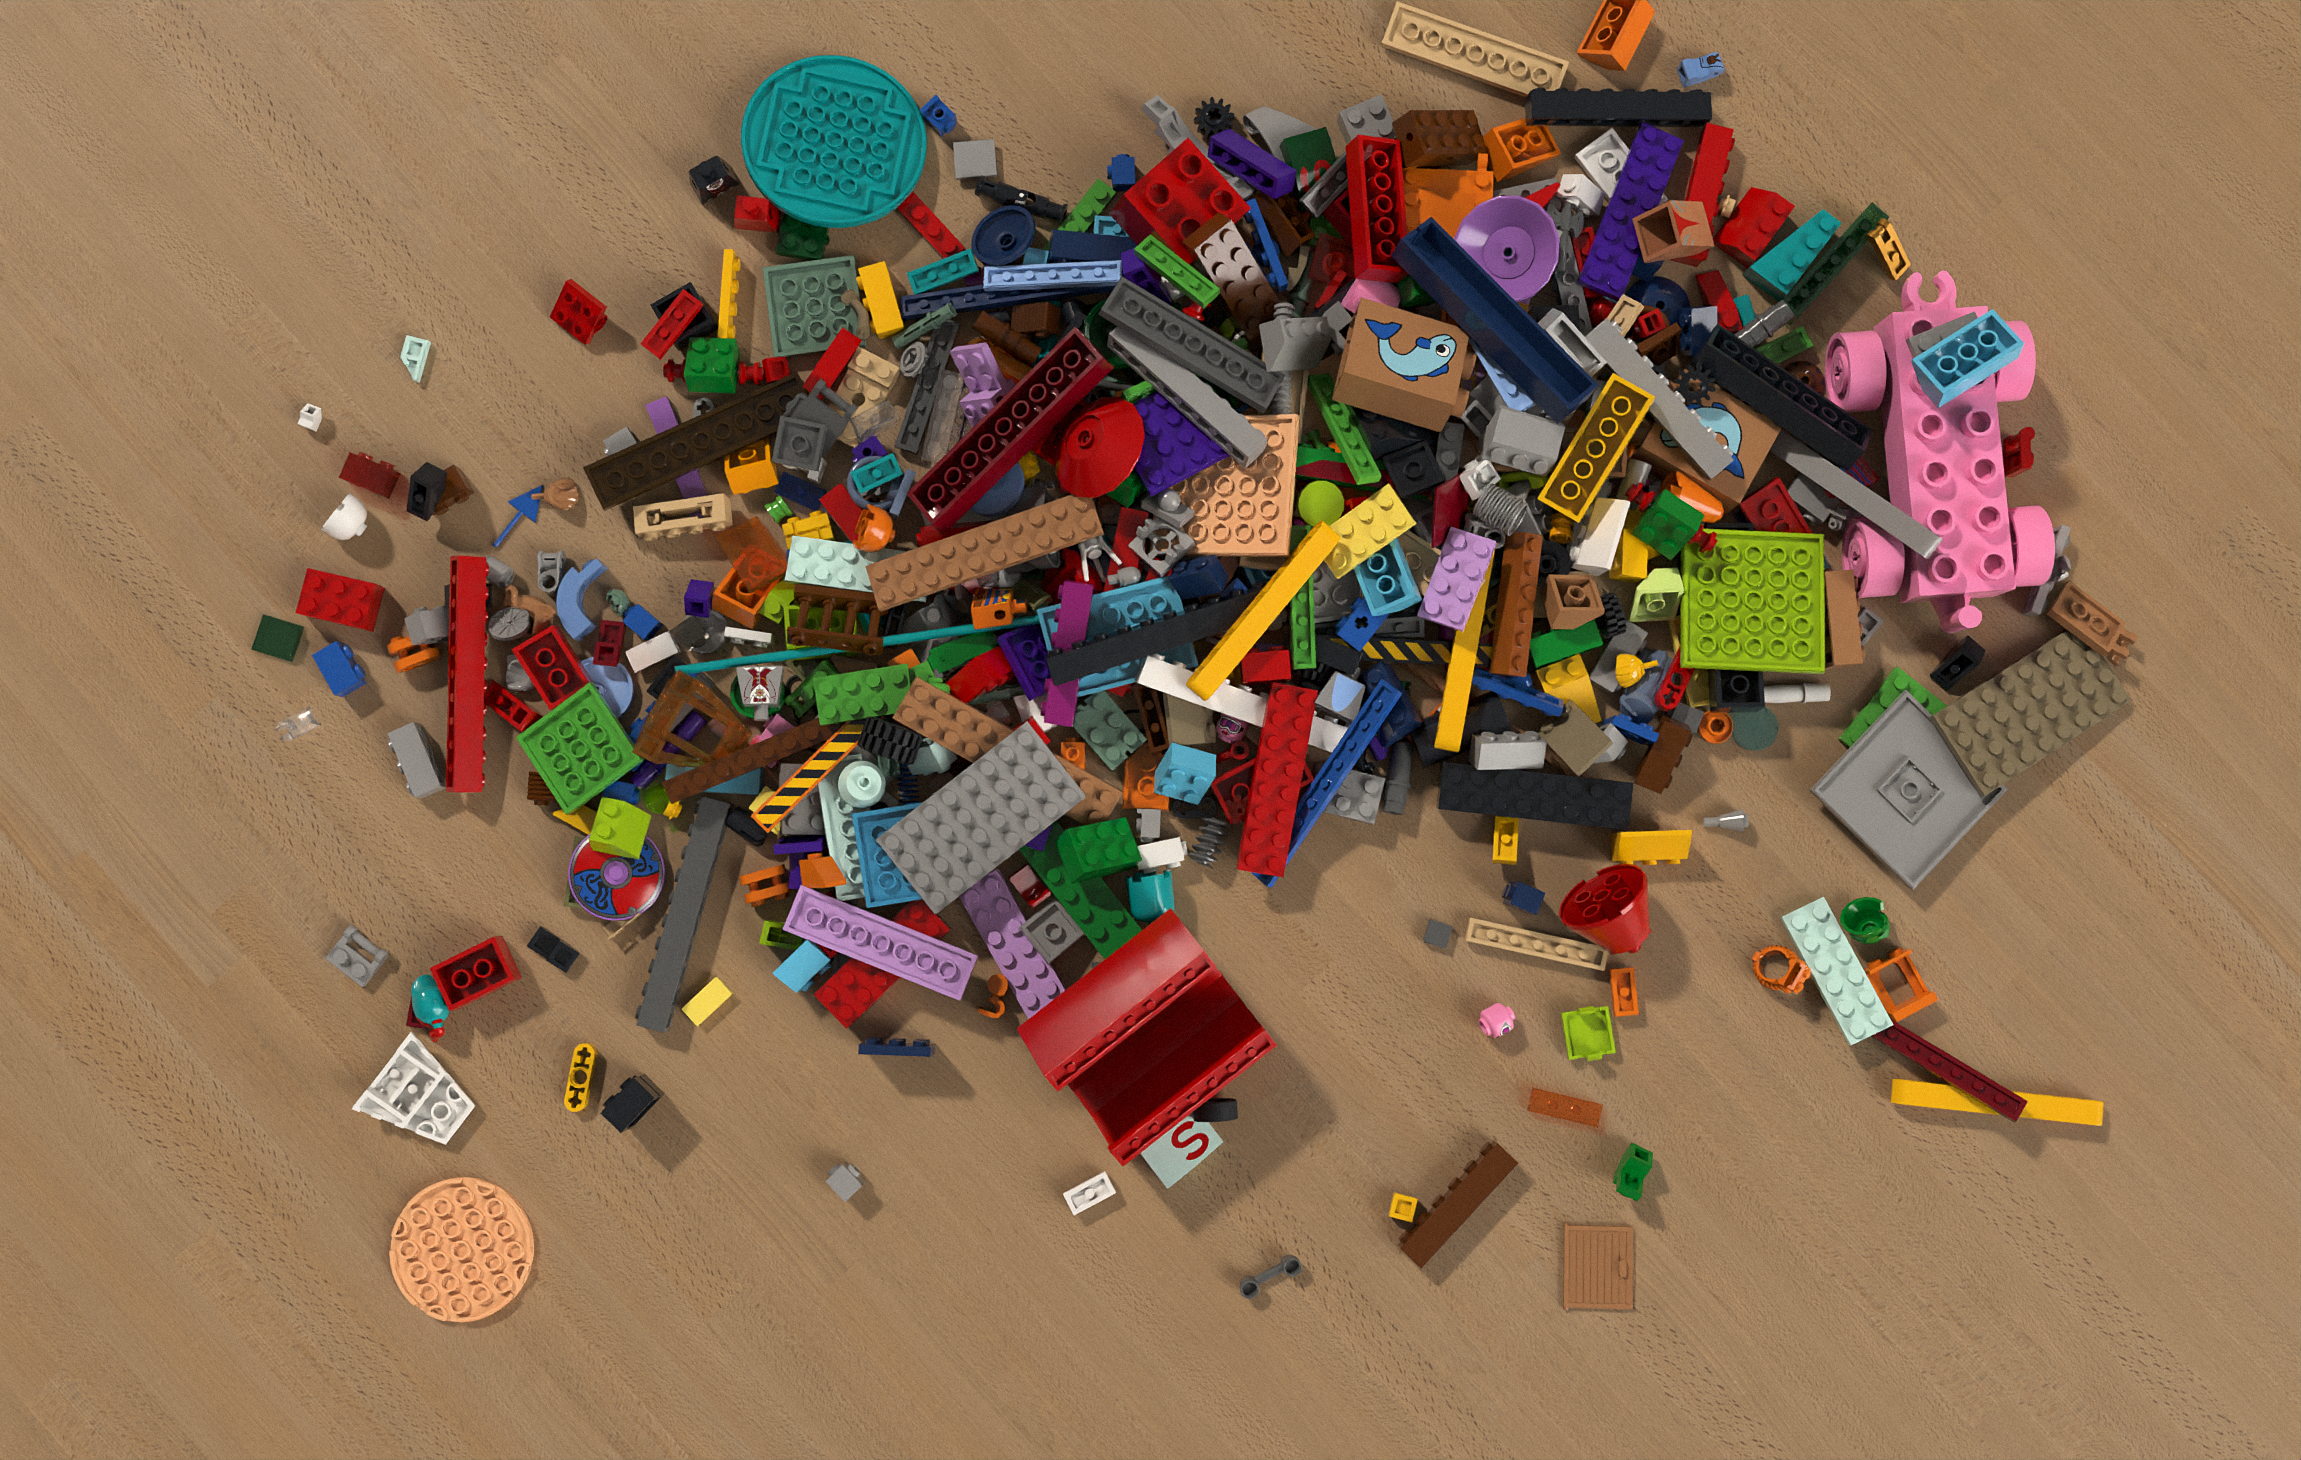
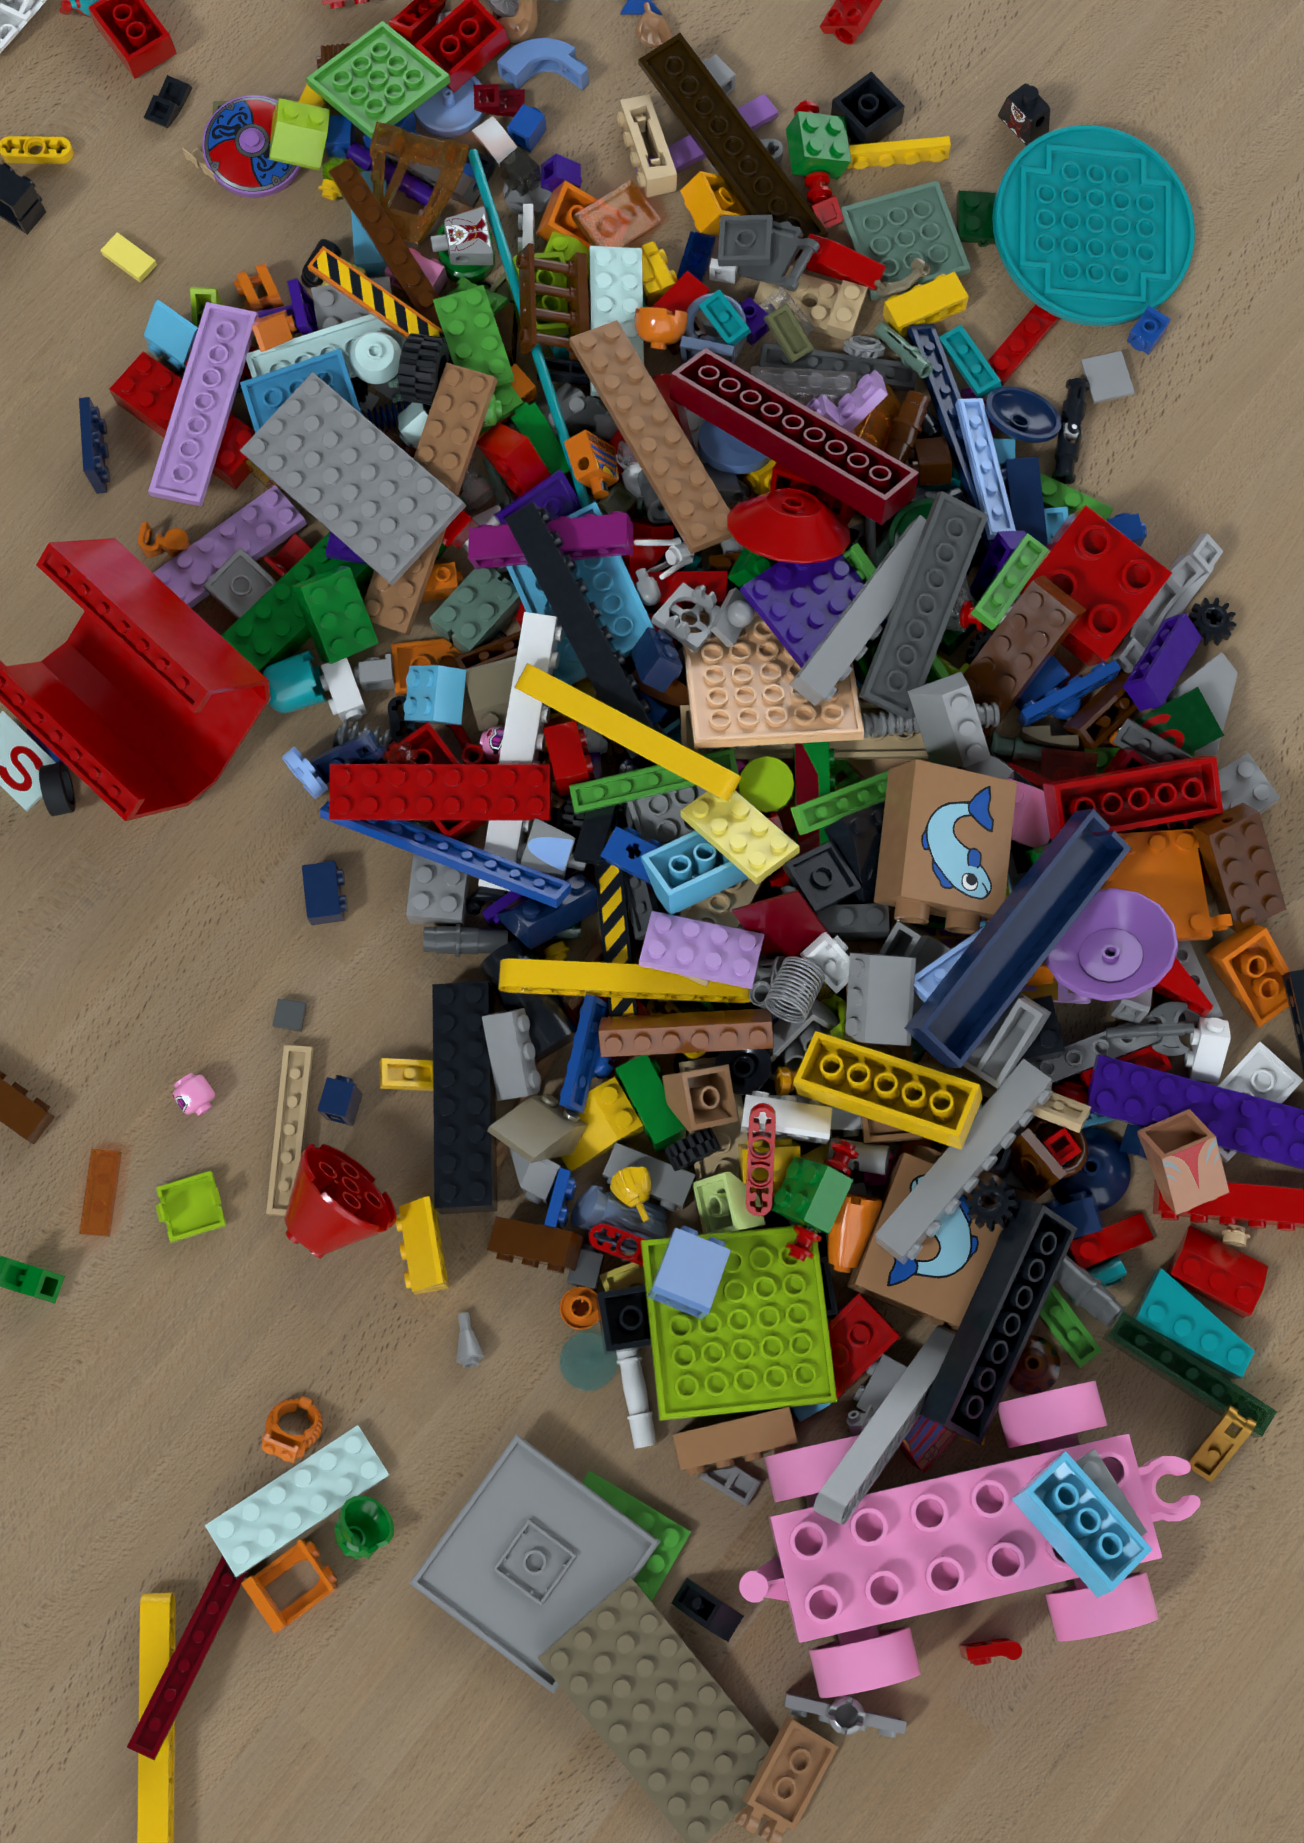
camera: 85 degrees right, 10 degrees down
light grey piece [537,550,566,596] -> none
sand green plate [606,589,631,617] -> none
dark grey brick [635,796,733,1033] -> none
red plate [640,289,704,360] -> none
red torso [734,196,781,233] -> none
bright green wheel [764,495,793,524] -> none
orange plate [1608,967,1639,1017] -> none
none -> light blue plate [282,746,328,799]
none -> dark blue brick [302,861,348,925]
none -> dark blue plate [309,730,386,784]
none -> yellow plate [543,941,570,961]
none -> medium blue slope [647,1226,731,1319]
none -> red beam [746,1103,776,1216]
none -> olive tile [763,303,814,364]

